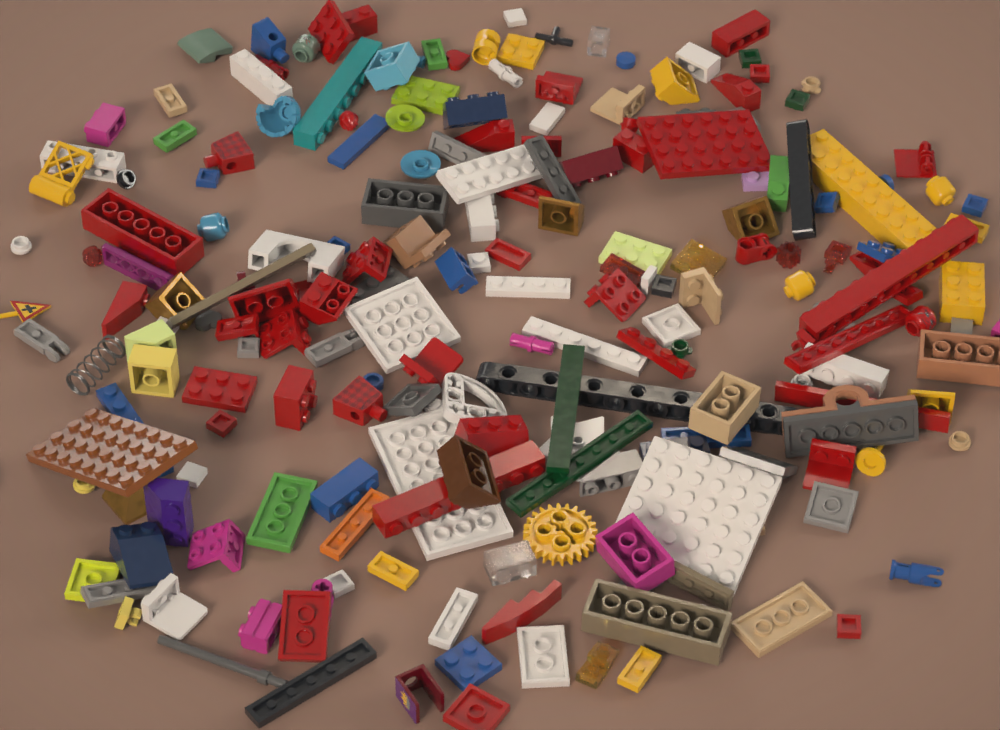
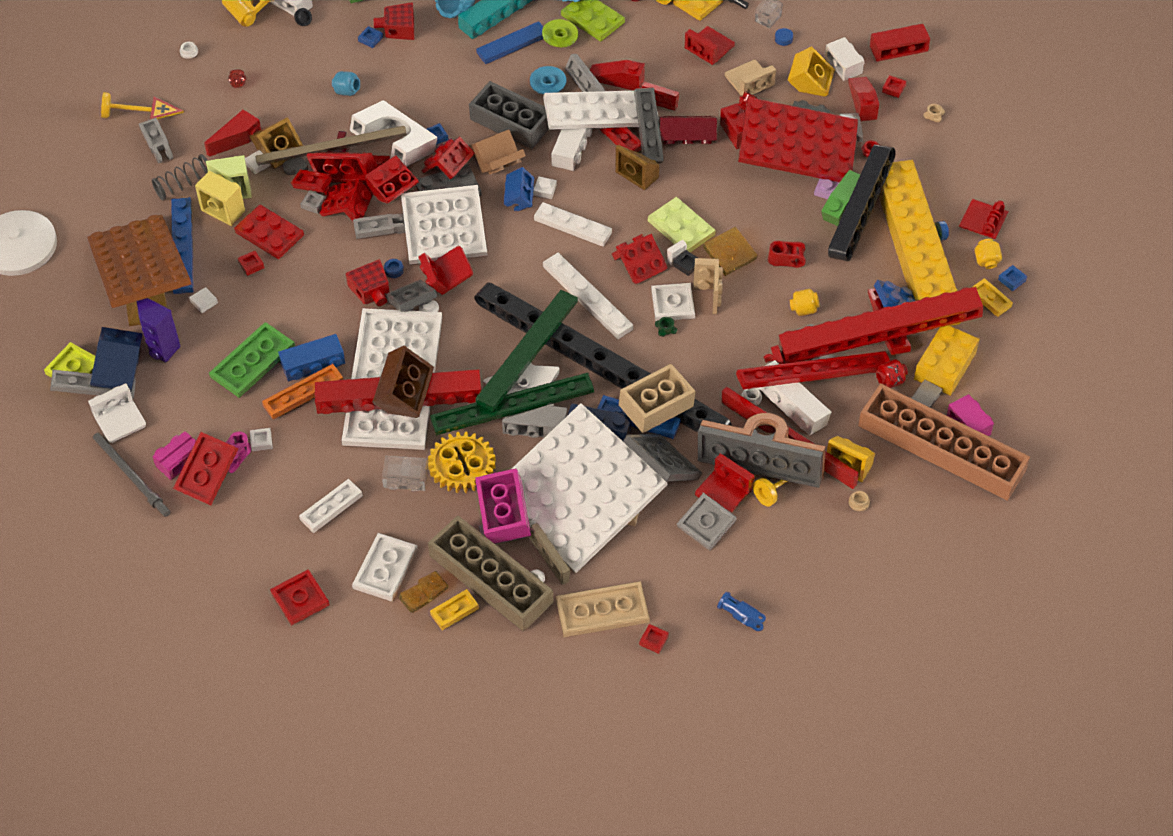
camera: 25 degrees right, 10 degrees up
red brick [81,188,204,275] -> none
magenta fence [102,243,175,291] -> none
light yellow tile [114,596,142,630] -> none
dark pink bracket [187,519,245,572] -> none
black plate [245,637,377,729] -> none
red brick [273,365,318,431] -> none
red plate [339,111,359,131] -> none
yellow plate [367,551,419,591] -> none
dark red piece [395,664,444,724] -> none
blue plate [435,635,502,692] -> none
white beam [442,372,507,424] -> none
dark blue slope [443,91,508,130] -> none
red slope [454,415,529,457] -> none
red slope [482,579,562,645] -> none
red tile [485,238,531,271] -> none
white pin [488,59,523,88] -> none
dark pink pin [510,333,554,356] -> none
white tile [529,102,565,136] -> none
clear red plate [600,253,645,287] -> none
red plate [616,327,696,380] -> none
pearl gold slope [722,195,780,241] -> none
dark green plate [738,48,762,68] -> none
clear red gear [776,241,802,269] -> none
dark green plate [785,89,811,112] -> none
blue plate [815,192,840,213] -> none
clear red plate [823,240,852,274] -> none
none -> red plate [861,140,879,157]

